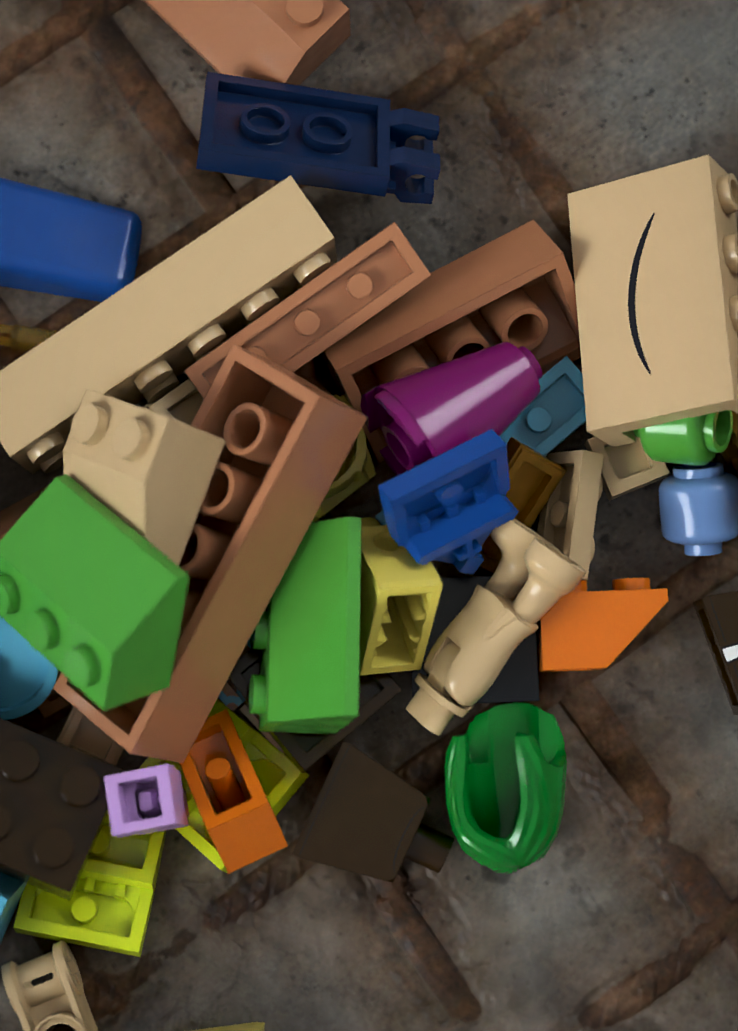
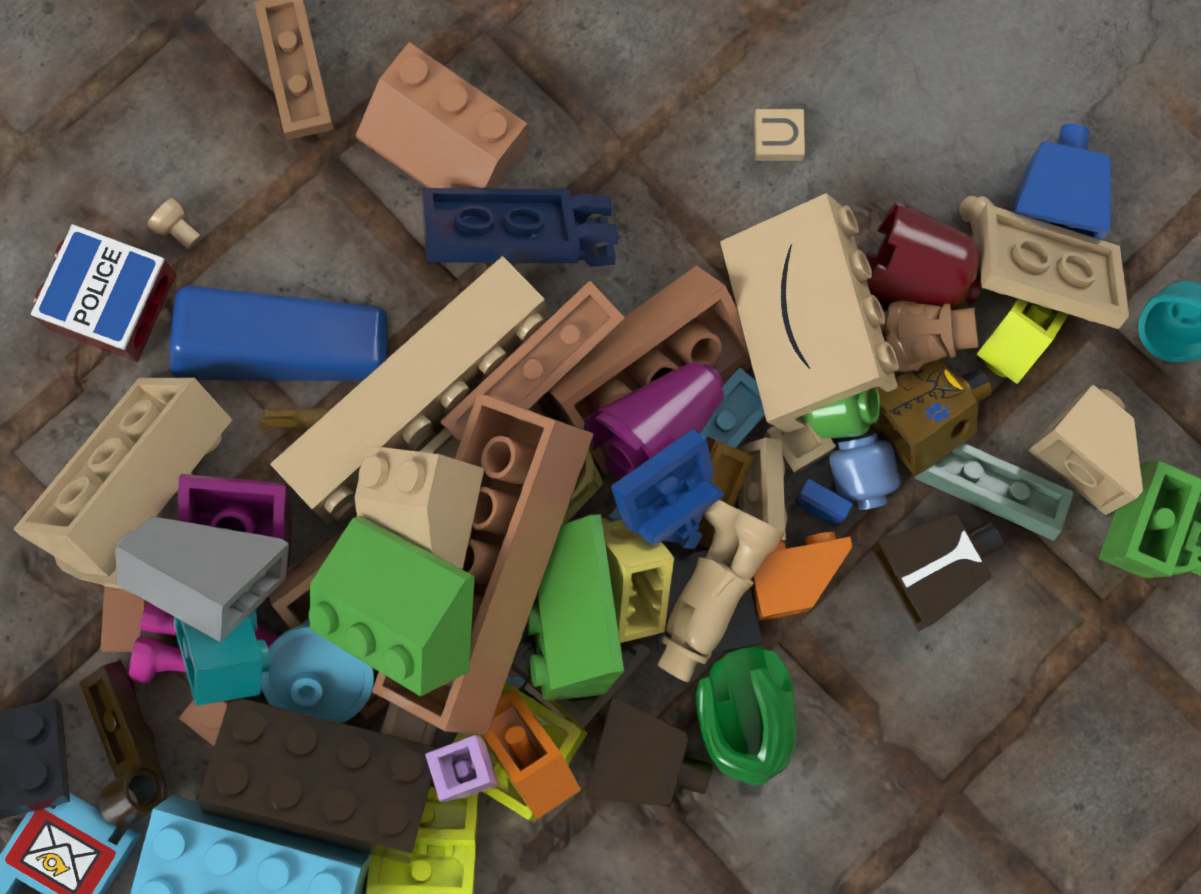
camera: 15 degrees left, 5 degrees down
none -> tan tile [754,109,805,161]
none -> blue tile [794,479,853,527]

